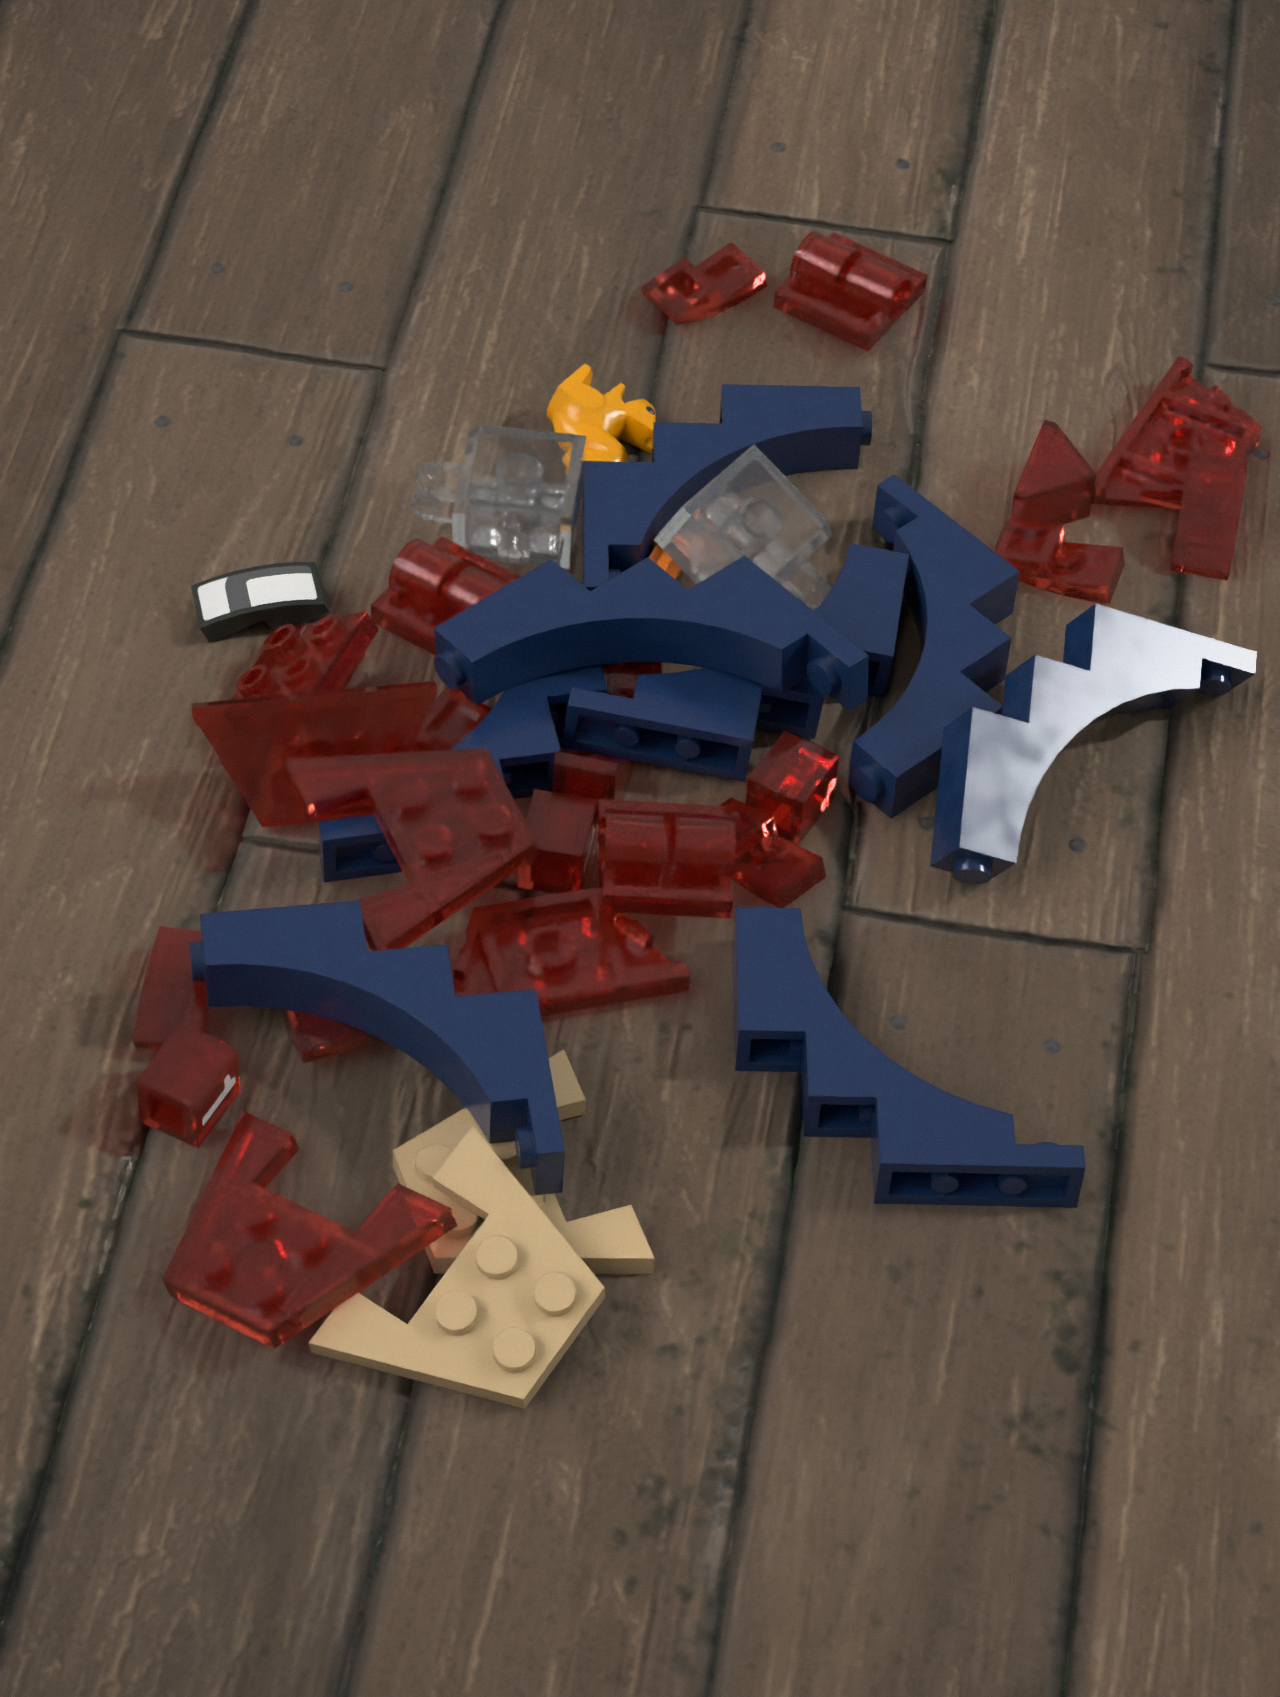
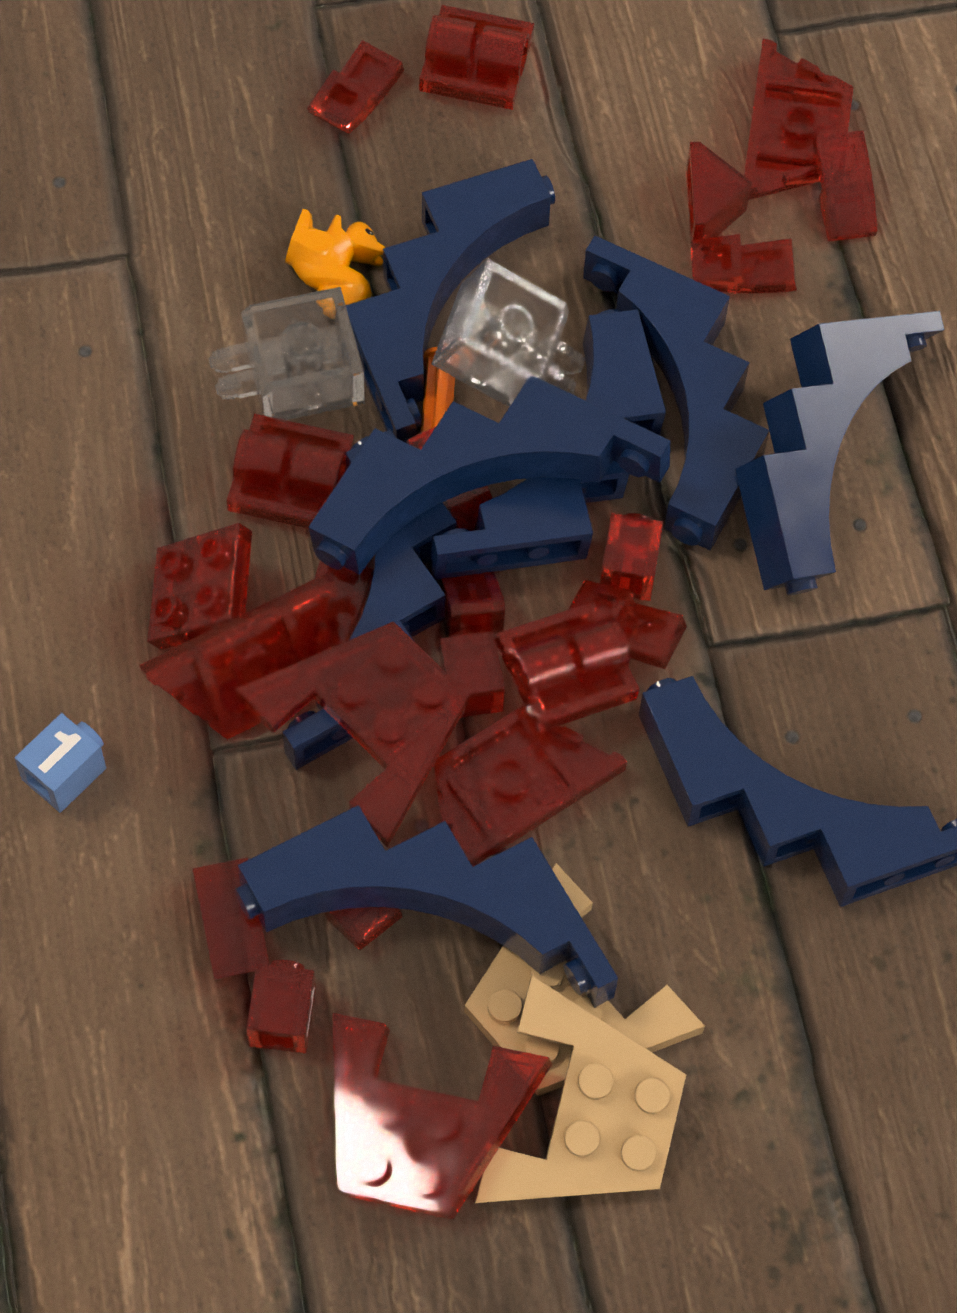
camera: 20 degrees left, 15 degrees up
slope [191,562,329,643] -> none
none -> medium blue brick [14,713,106,813]

